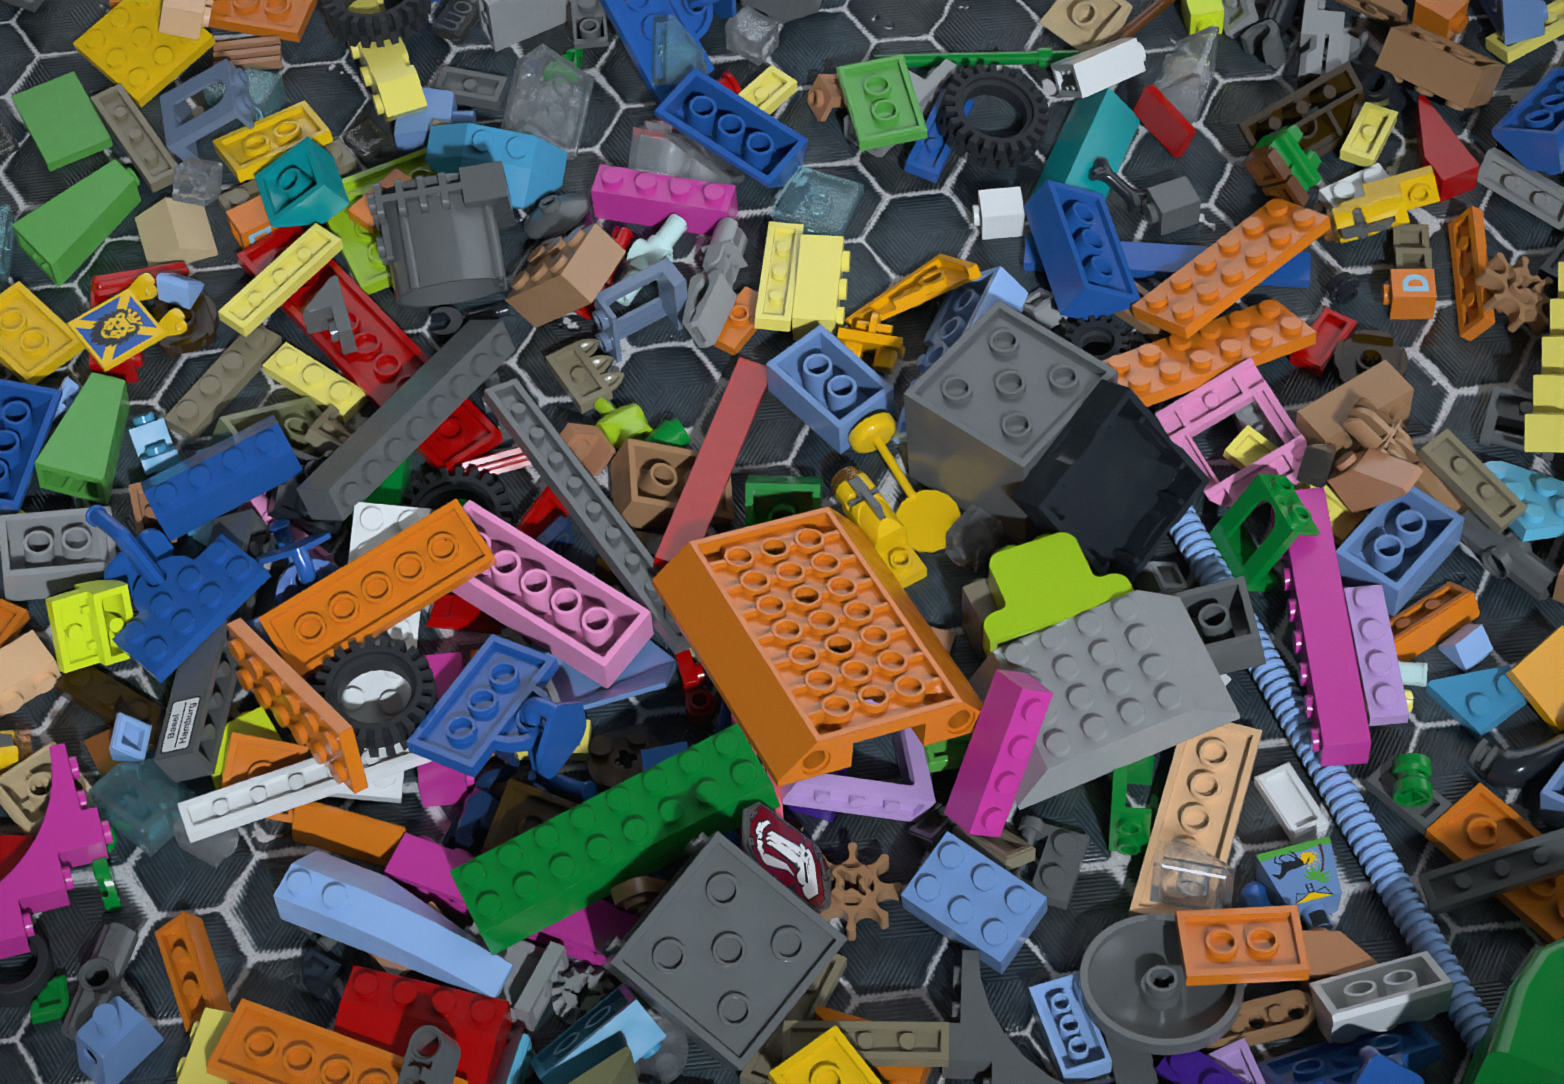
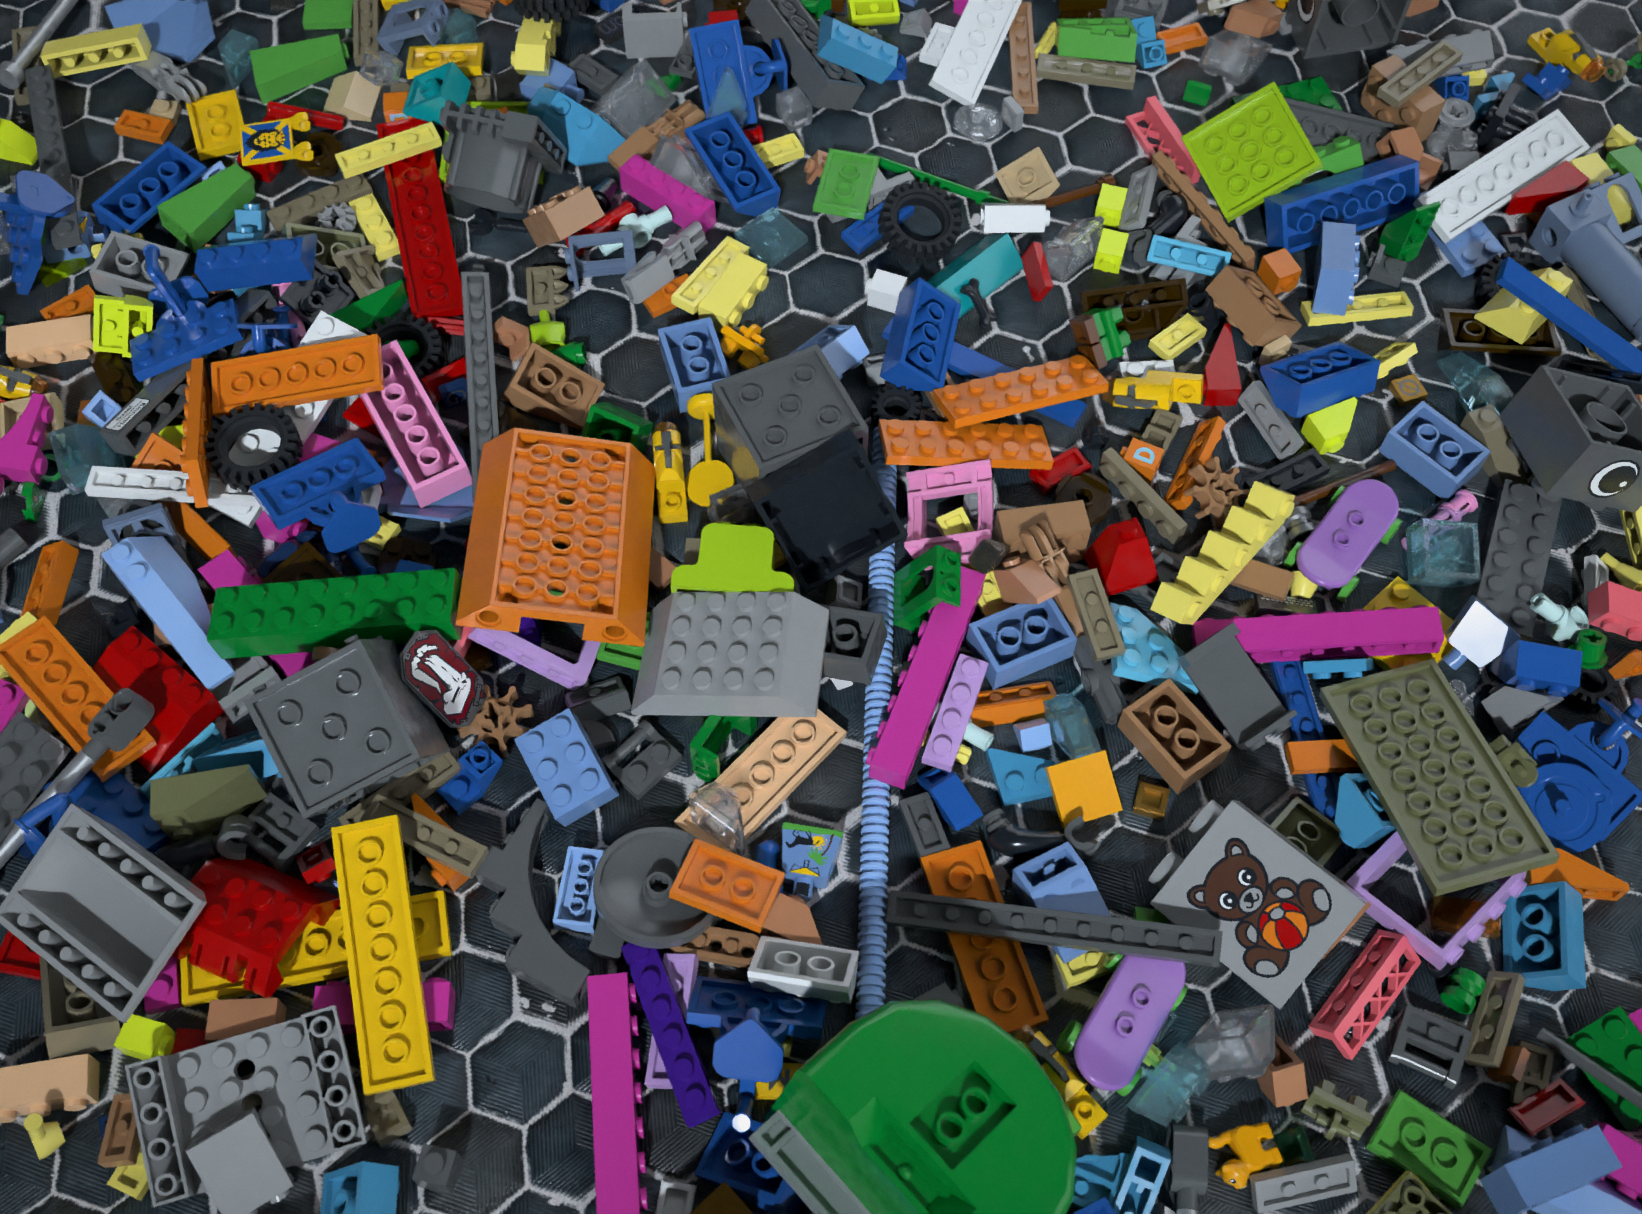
camera: 20 degrees right, 5 degrees up
light blue slope [156,273,204,309] -> none
dark grey brick [297,320,516,521] -> none
dark grey slope [303,276,357,355] -> none
dark grey dish [523,193,589,240] -> none
tile [653,357,768,569] -> none
light orange wing [845,254,982,330] -> none
dark pink brick [944,669,1053,837] -> none
dark tan tile [953,825,1036,871] -> none
dark grey brick [1143,176,1201,236] -> none
white tile [1254,762,1329,845] -> none
green wheel [1392,753,1433,807] -> none
none -> sand blue piece [102,500,181,546]
none -> light grey gear [314,202,357,232]
none -> blue slope [437,740,503,816]
none -> medium nougat arm [608,99,706,172]
none -> blue slope [917,767,983,831]
none -> clear light blue slope [1043,693,1101,760]
none -> red slope [1084,517,1159,597]
none -> neon yellow brick [1093,228,1129,274]
none -> dark tan plate [1099,447,1188,545]
none -> medium azure slope [1146,234,1232,277]
none -> tan plate [1258,335,1292,366]

